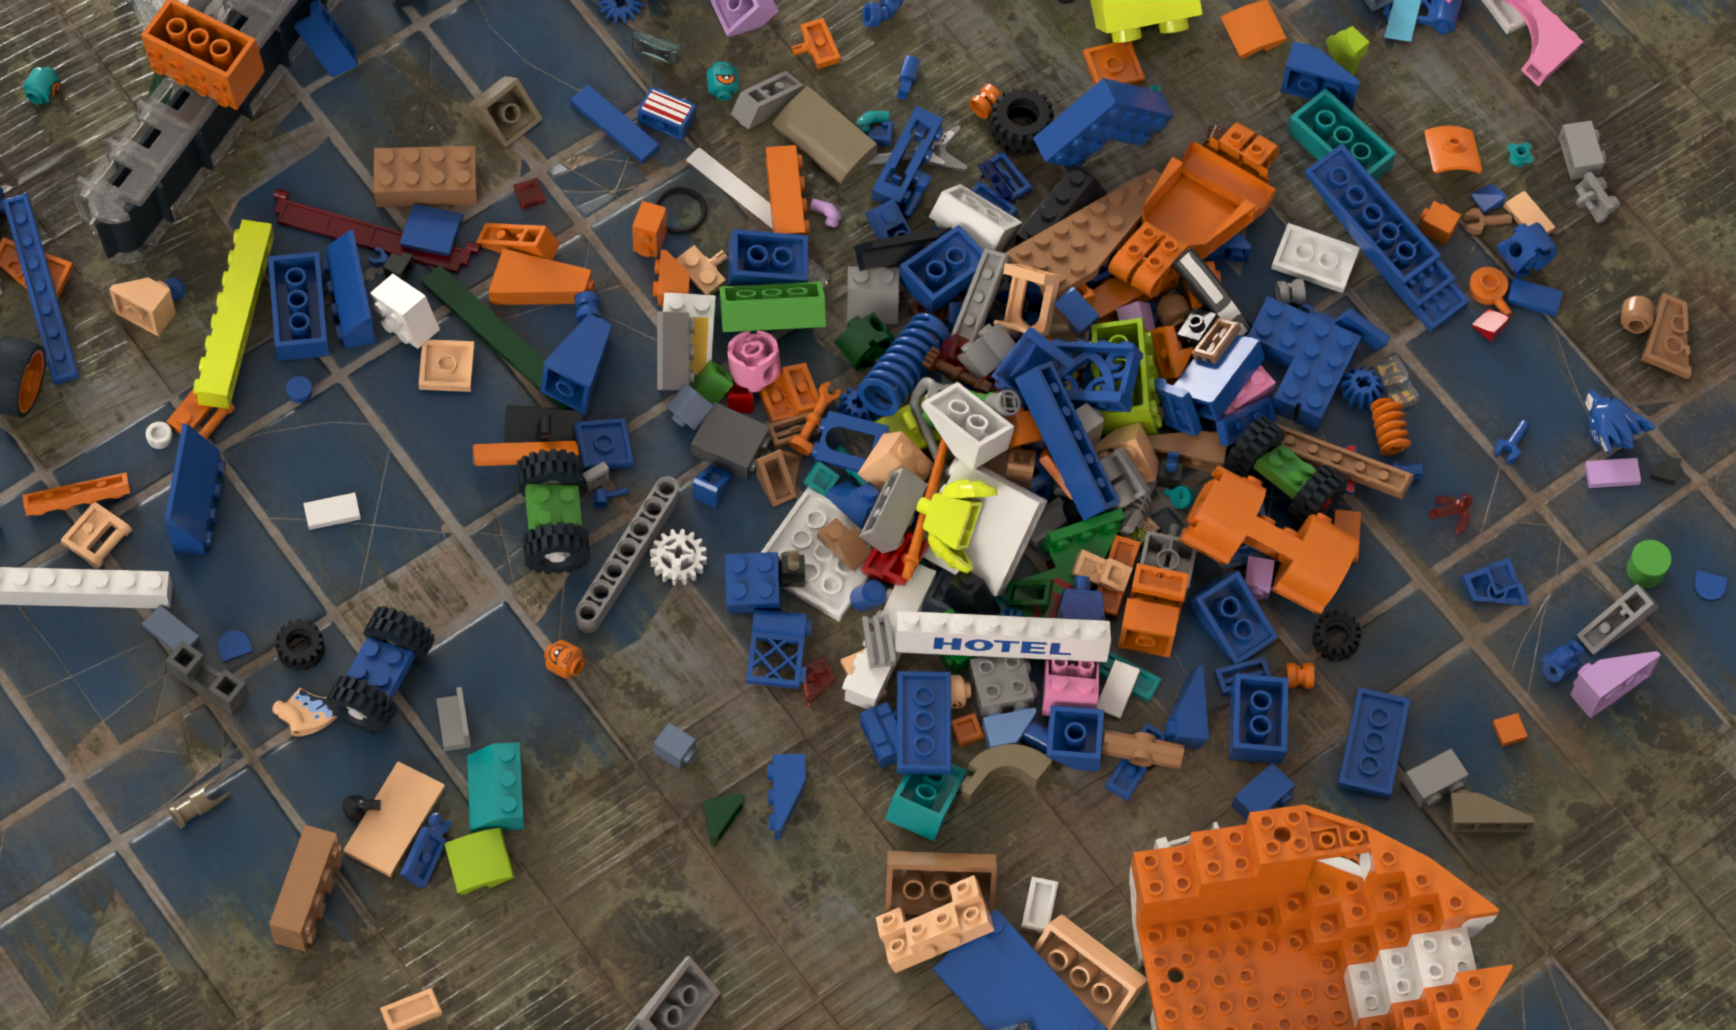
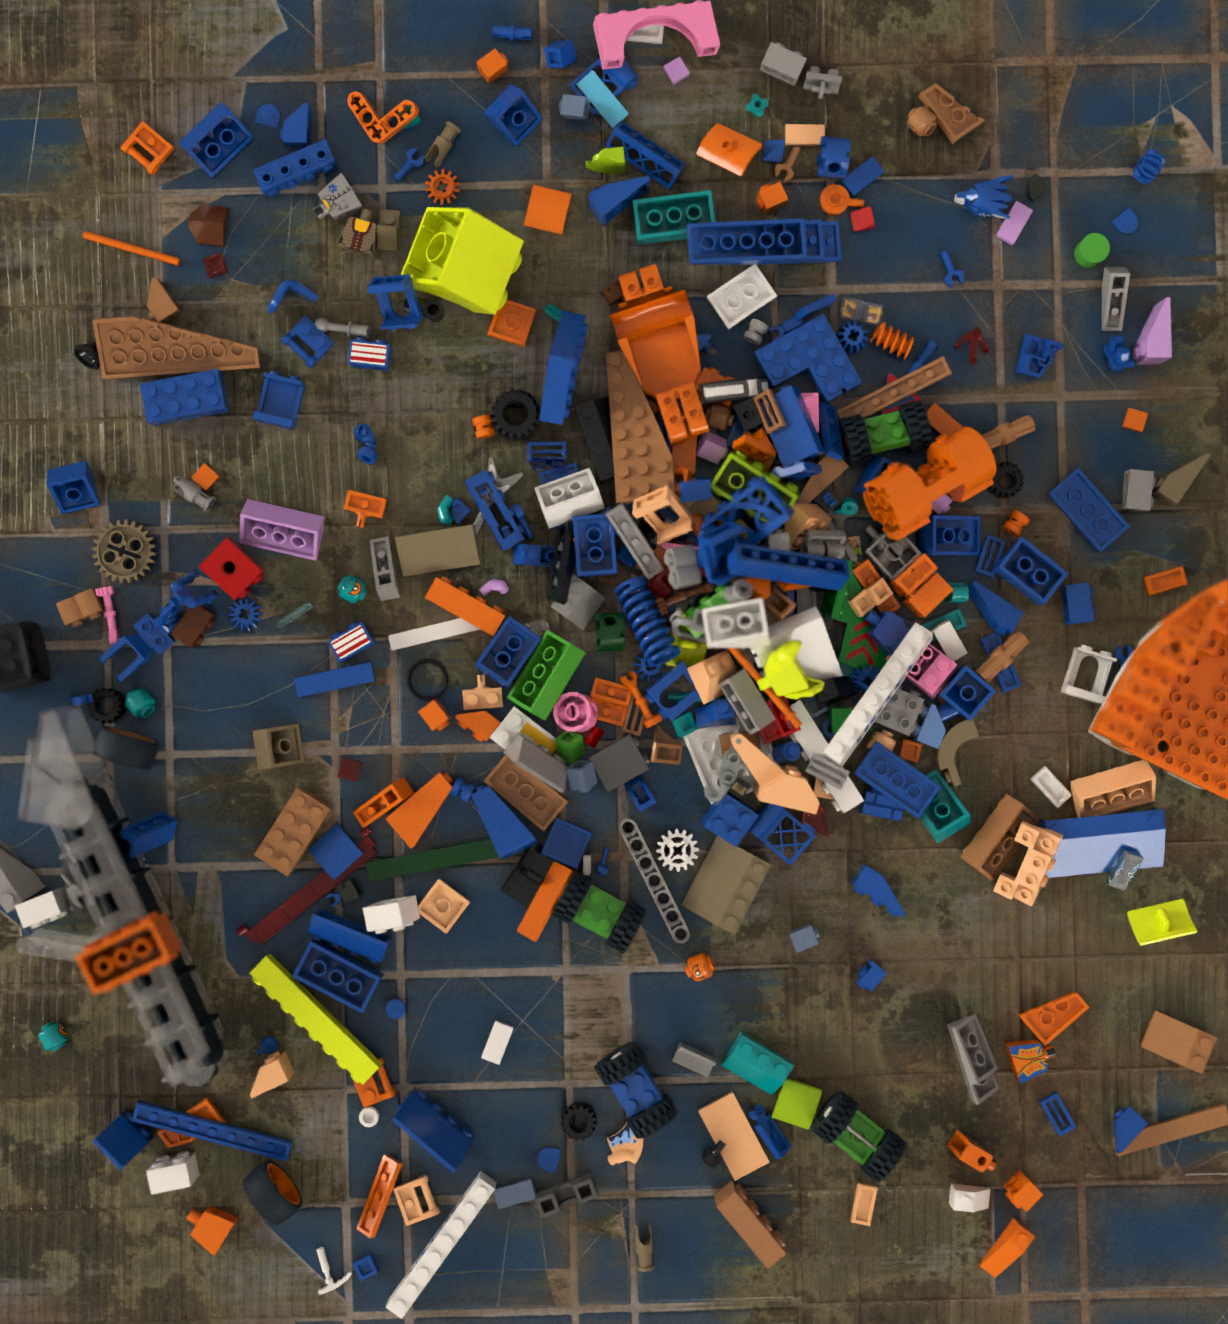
camera: 50 degrees left, 25 degrees up
dark green slope [703,793,745,848] -> none
blue bar [896,55,921,100] -> none
dark green slope [1005,579,1054,615] -> none
none -> medium nougat tile [483,755,569,832]
none -> blue fence [605,121,687,190]
none -> lavender tile [663,57,690,85]
none -> dark tan slope [681,835,771,935]
none -> light nougat slope [704,732,819,814]
none -> black plate [811,1090,907,1182]
none -> blue brick [856,958,887,992]
none -> teal leg [946,583,969,603]
none -> medium nougat piece [981,415,1036,450]

